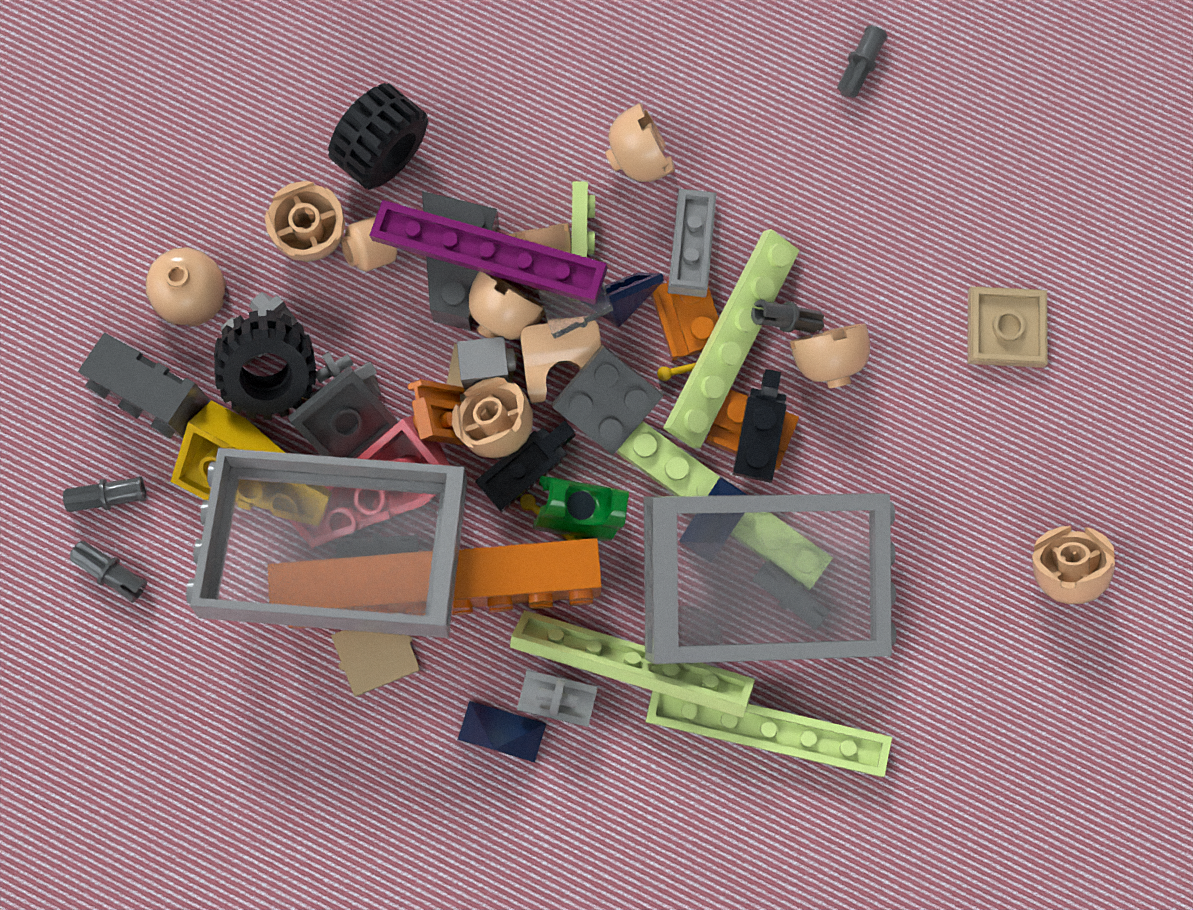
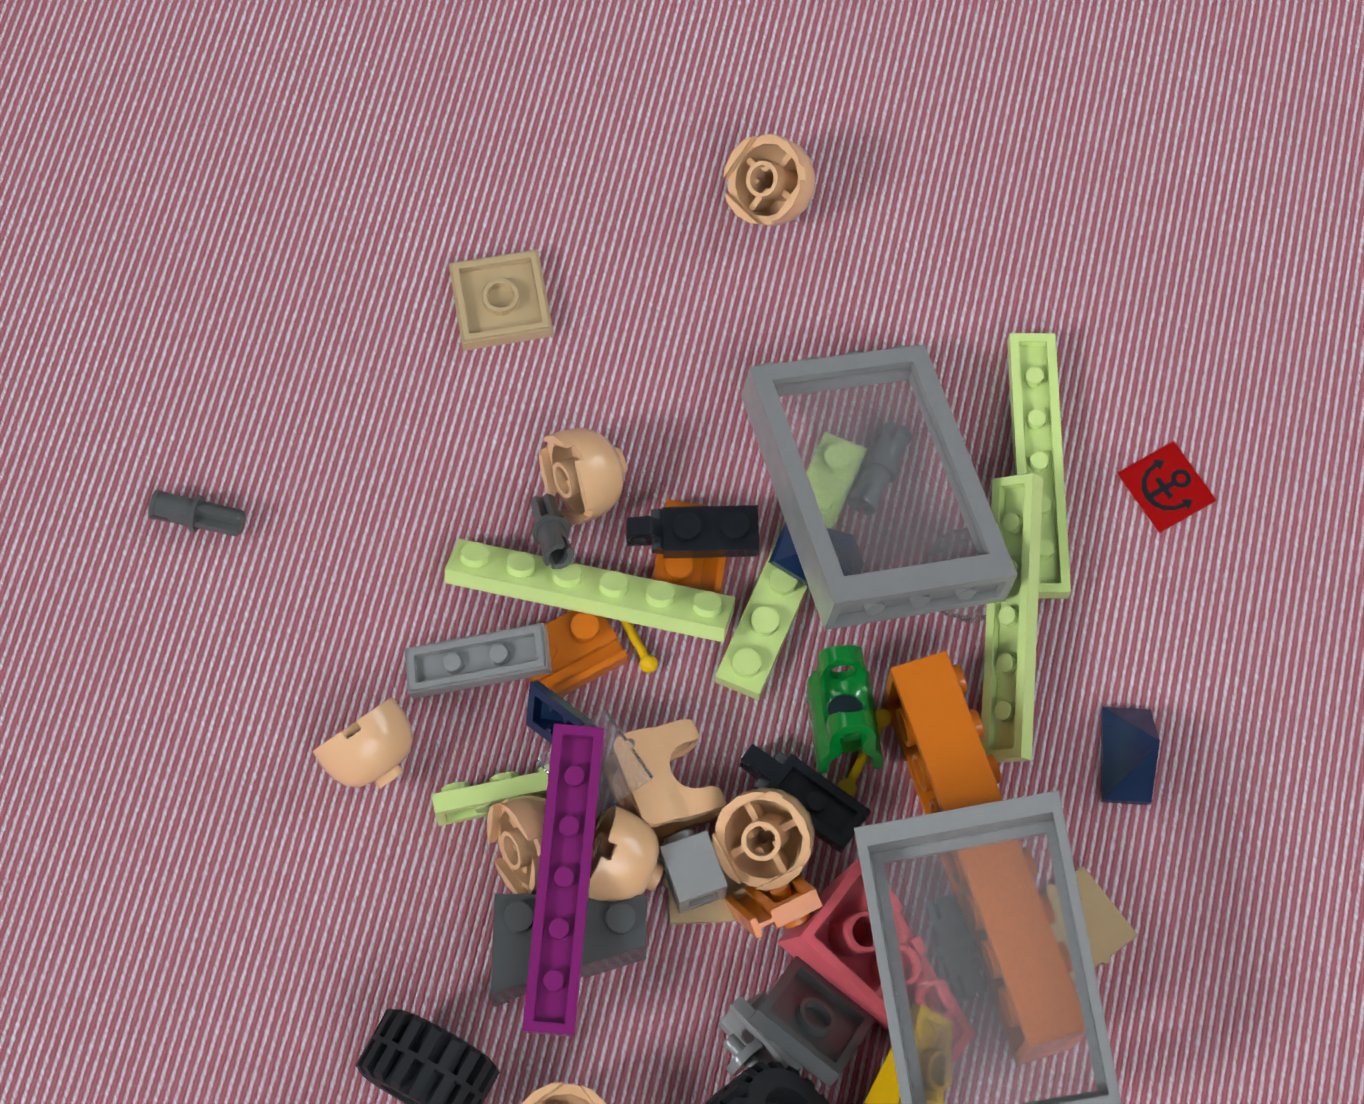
camera: 100 degrees left, 10 degrees down
light nougat head [341,216,397,272] -> none
light grey hips [517,670,598,727] -> none
dark grey plate [552,344,664,455] -> none
none -> red sticker [1117,441,1217,533]

